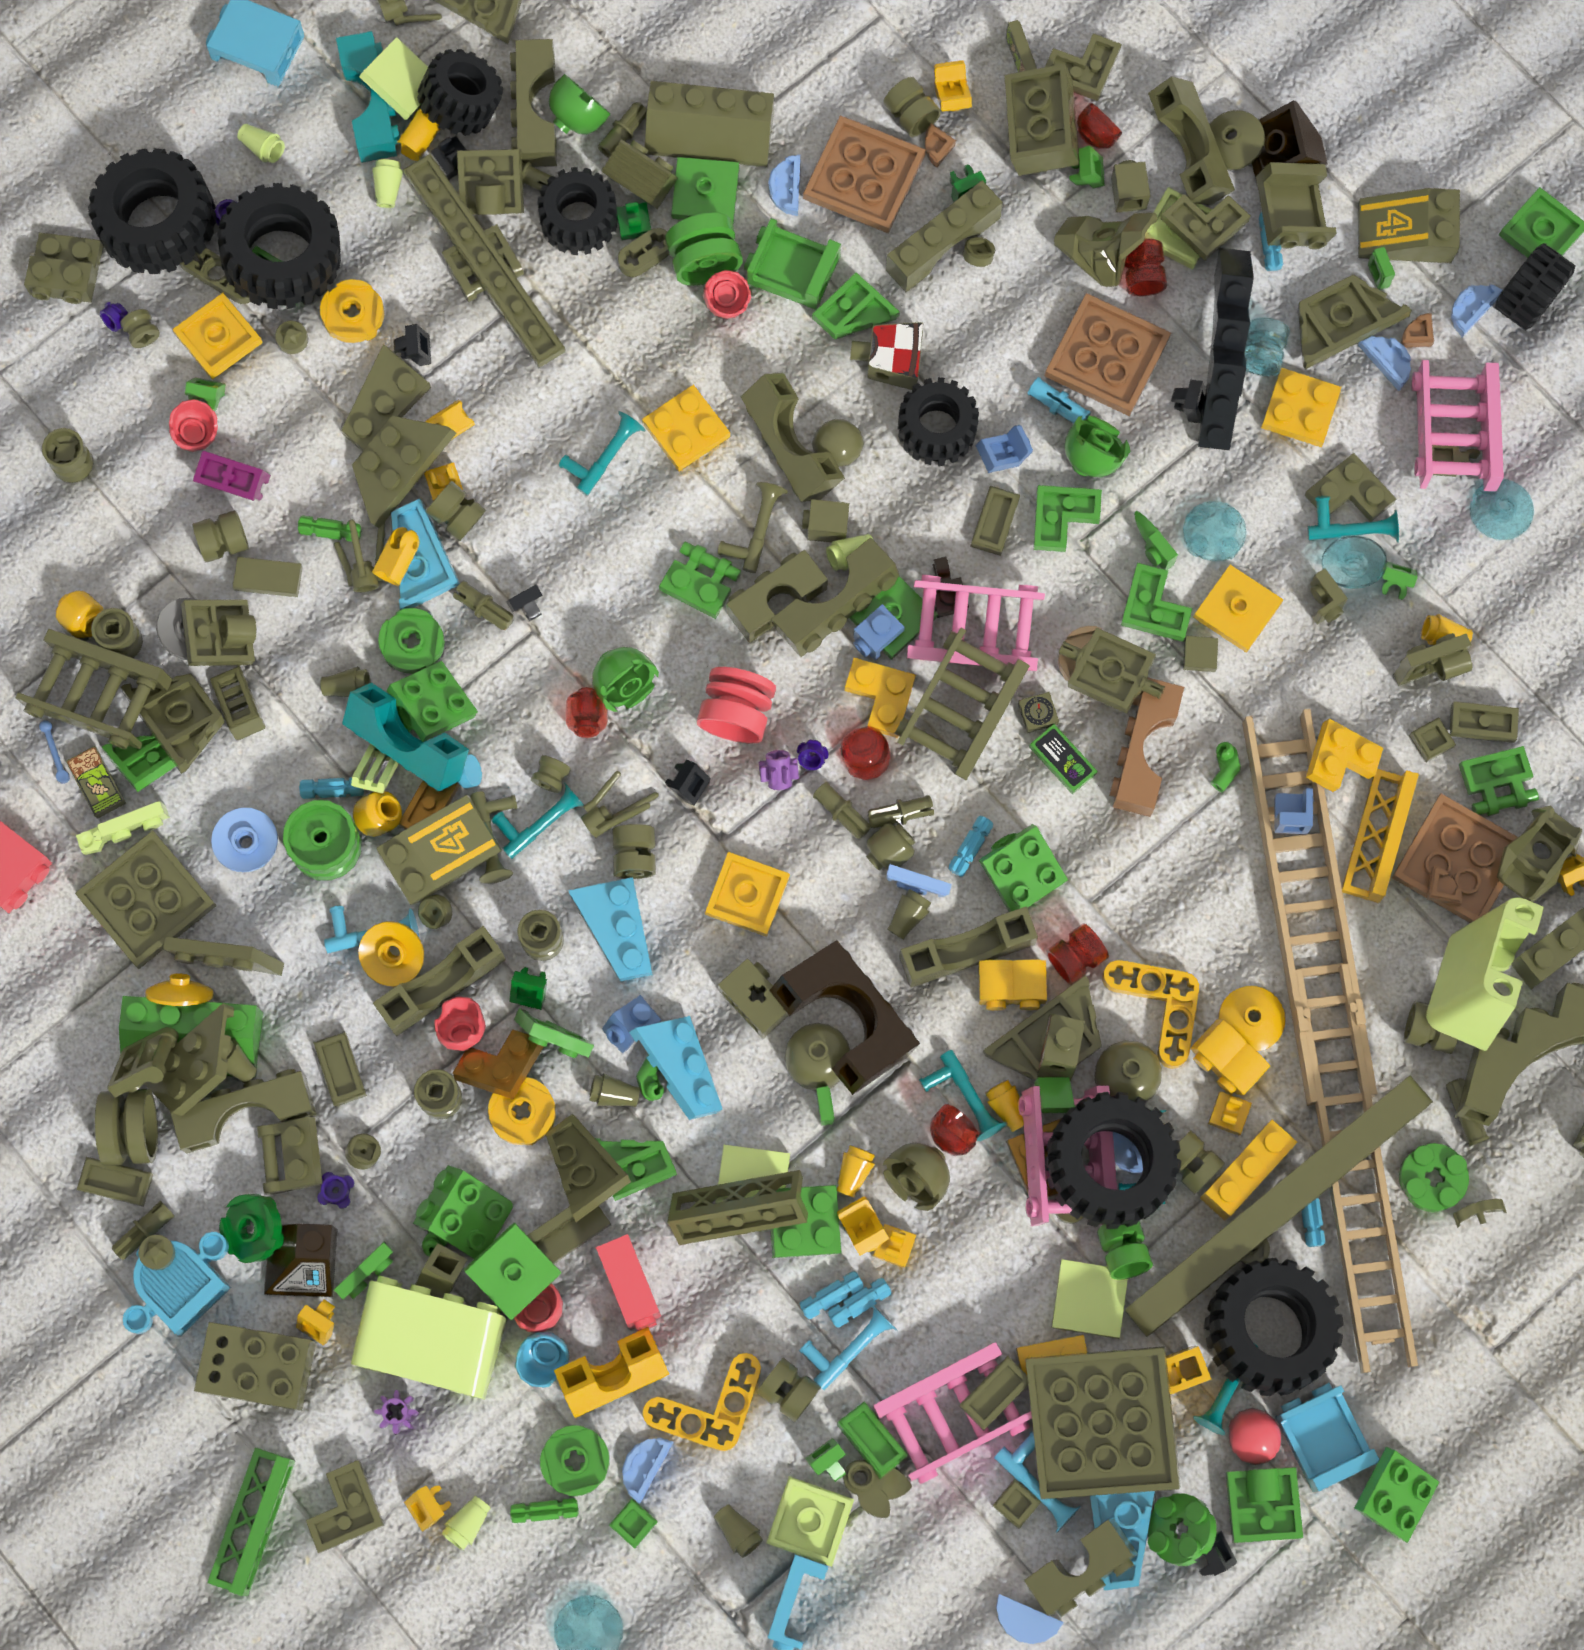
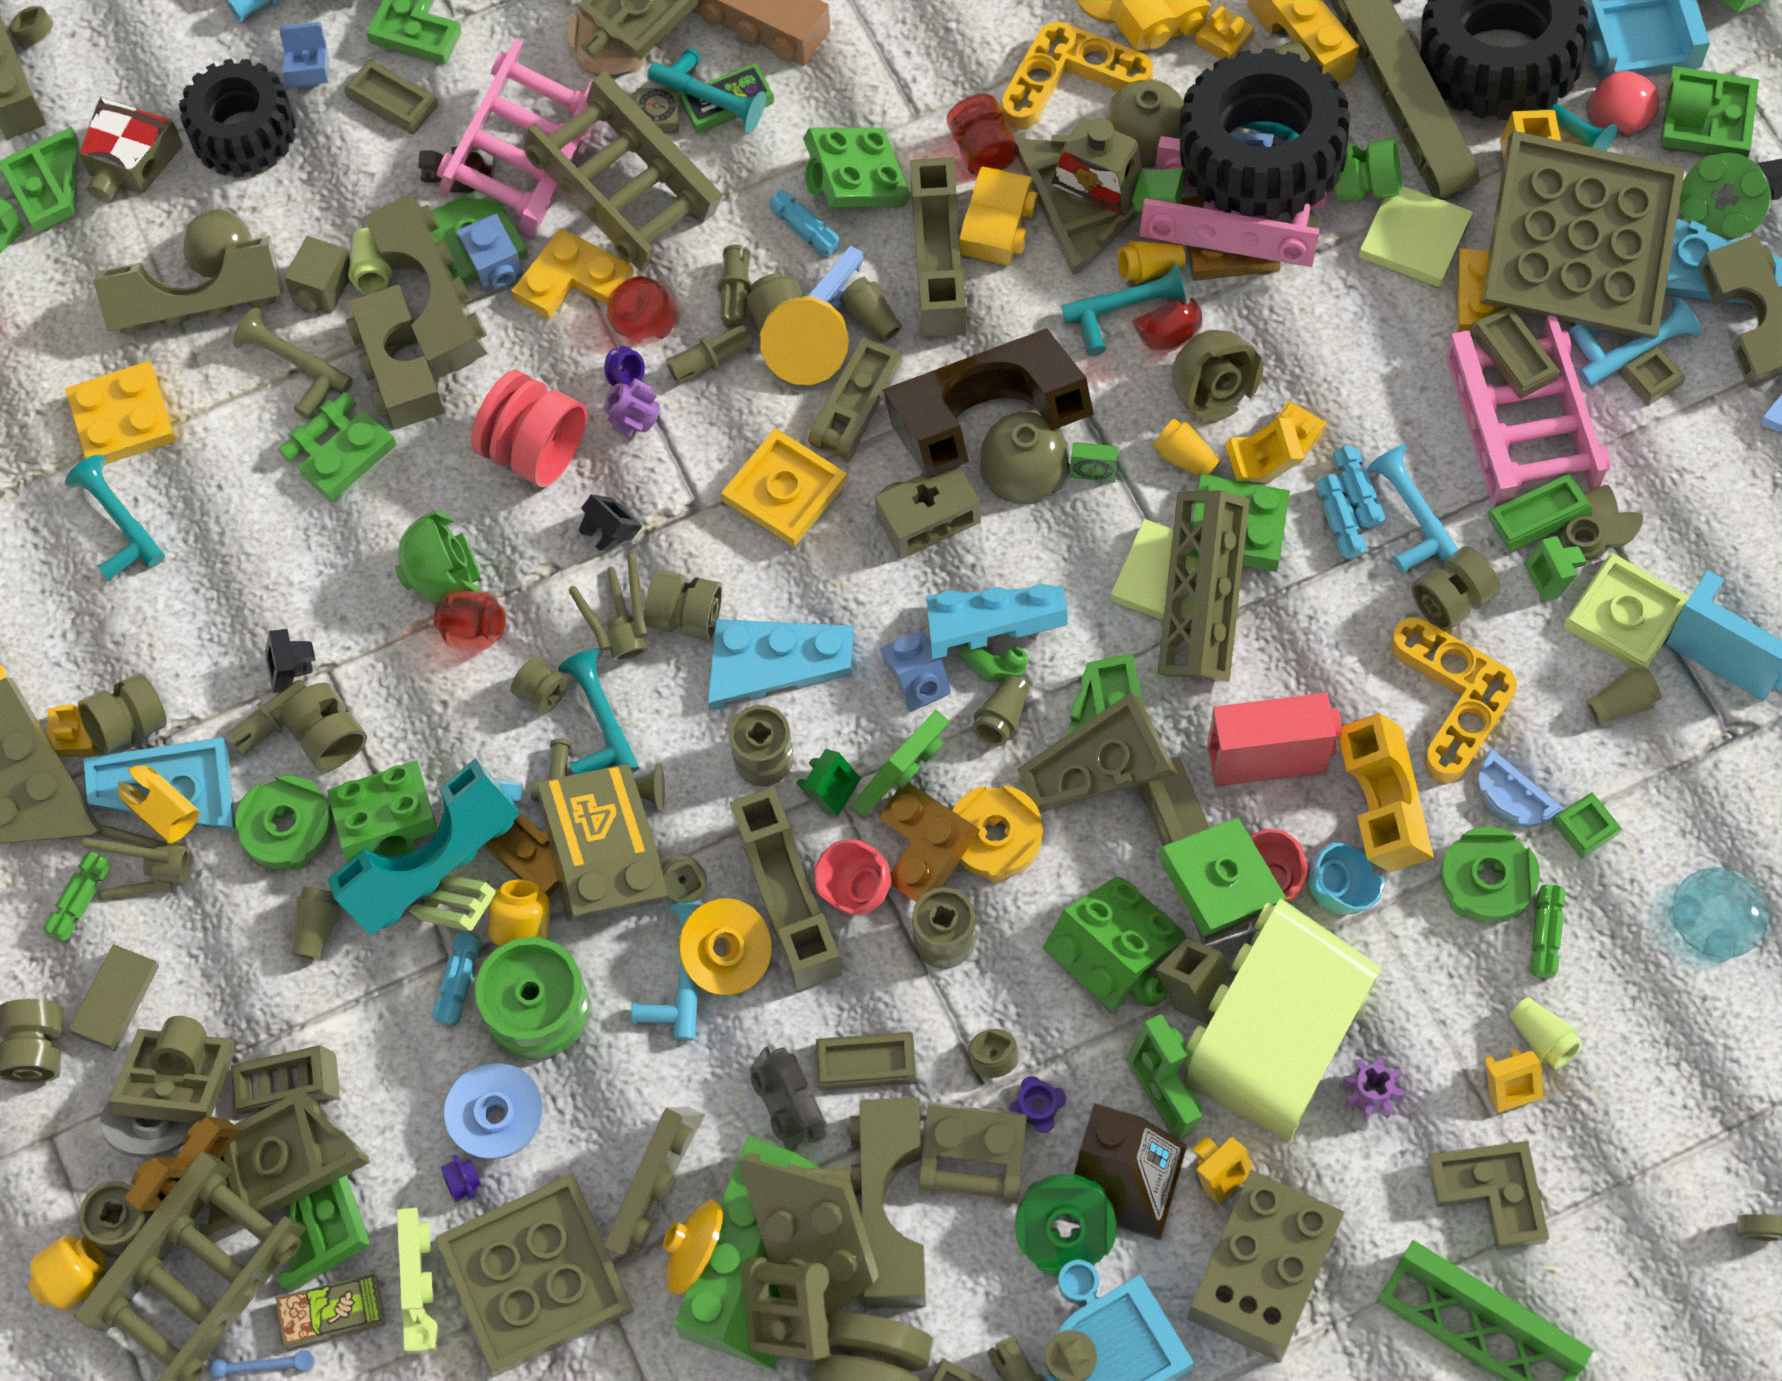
camera: 70 degrees left, 10 degrees down
none -> pearl gold plate [124,1117,240,1211]
none -> olive wheel [280,682,367,771]
none -> dark purple plate [440,1155,481,1203]
none -> teal piece [647,48,766,134]
none -> clear smoke hinge [749,1047,827,1152]
none -> yellow tile [760,296,849,385]
none -> olive plate [808,337,903,460]

